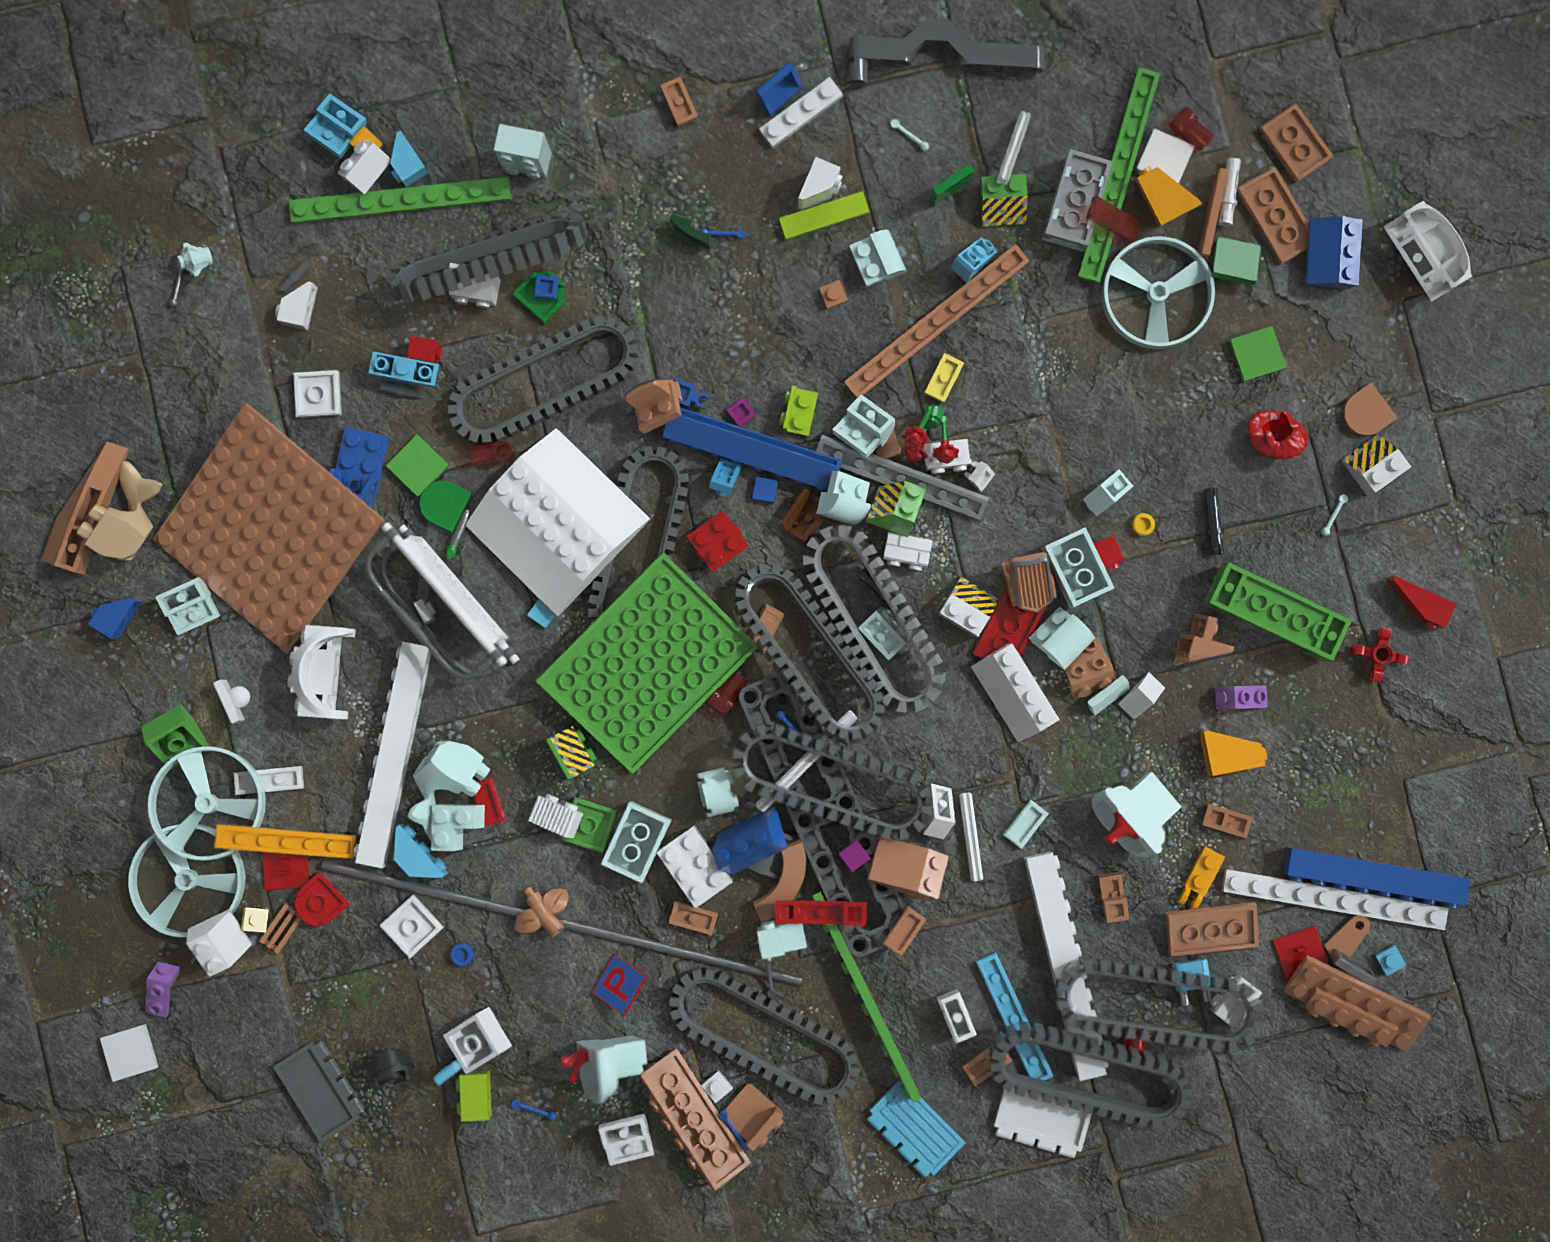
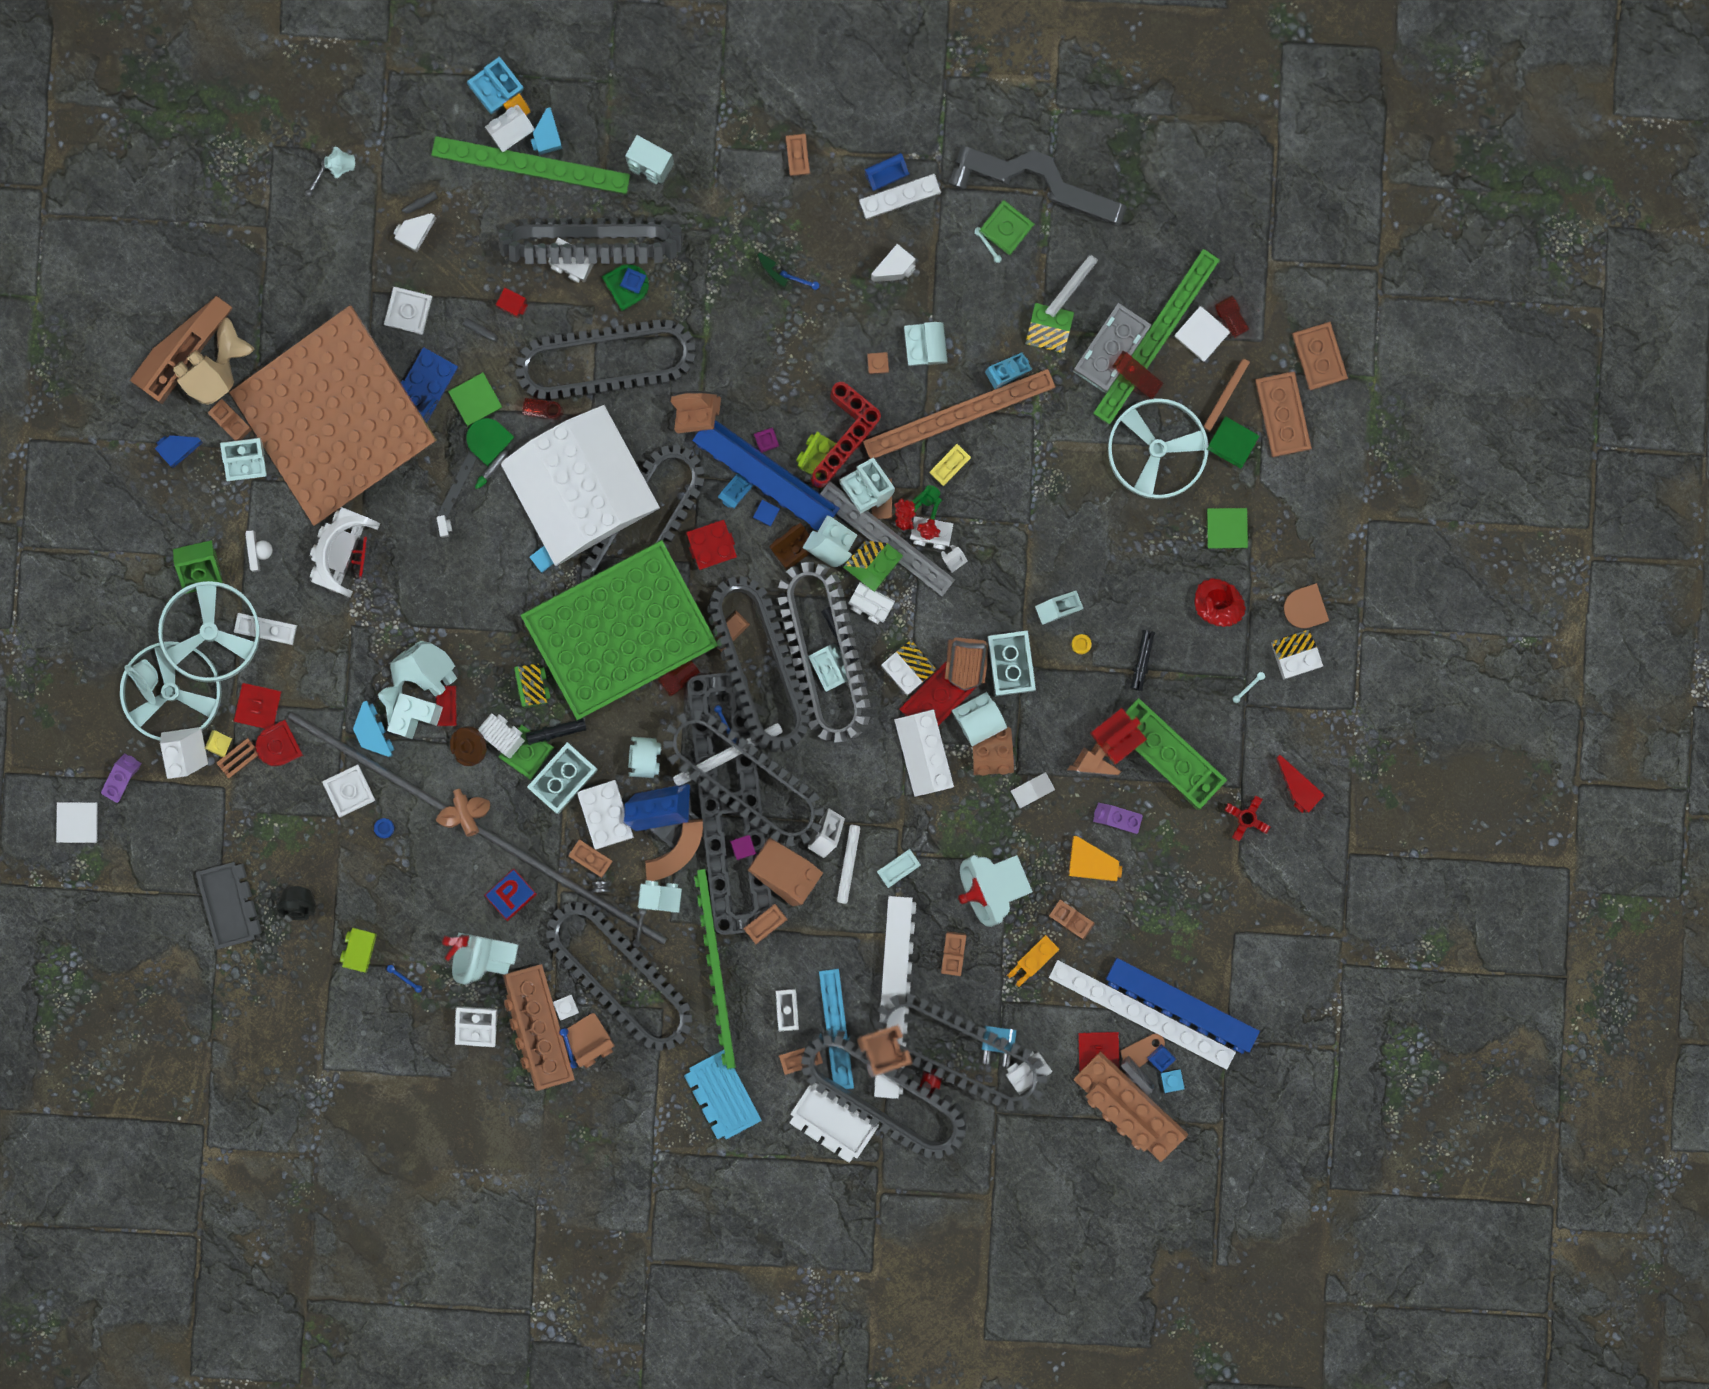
camera: 15 degrees right, 0 degrees up
light orange tile [214,824,356,859] -> none
white brick [354,642,431,868] -> none
piece [365,523,520,680] -> none
medium azure slope [369,351,439,387] -> none
medium azure tile [434,1059,461,1085] -> none
white slope [443,1007,512,1074] -> none
blue plate [675,378,709,409] -> none
red slope [775,900,867,926] -> none
lime tile [779,191,870,241] -> none
green tile [930,164,975,207] -> none
light aqua tile [1088,676,1130,715] -> none
red brick [1094,535,1124,572] -> none
light orange slope [1135,166,1201,227] -> none
nougat tile [1166,902,1259,957] -> none
white pin [1218,158,1241,227] -> none
blue slope [1305,216,1362,291] -> none
white piece [1384,201,1472,301] -> none
none -> light aqua piece [124,659,158,705]
none -> nougat slope [208,399,252,441]
none -> red piece [351,537,367,579]
none -> reddish brown tile [450,726,487,766]
none -> black pin [525,718,586,746]
none -> flat silver bush [592,882,610,892]
none -> red beam [811,382,881,488]
none -> nougat piece [857,1024,912,1078]
none -> bright green tile [979,200,1035,255]
none -> red bracket [1090,708,1147,765]
none -> blue tile [1147,1044,1176,1073]

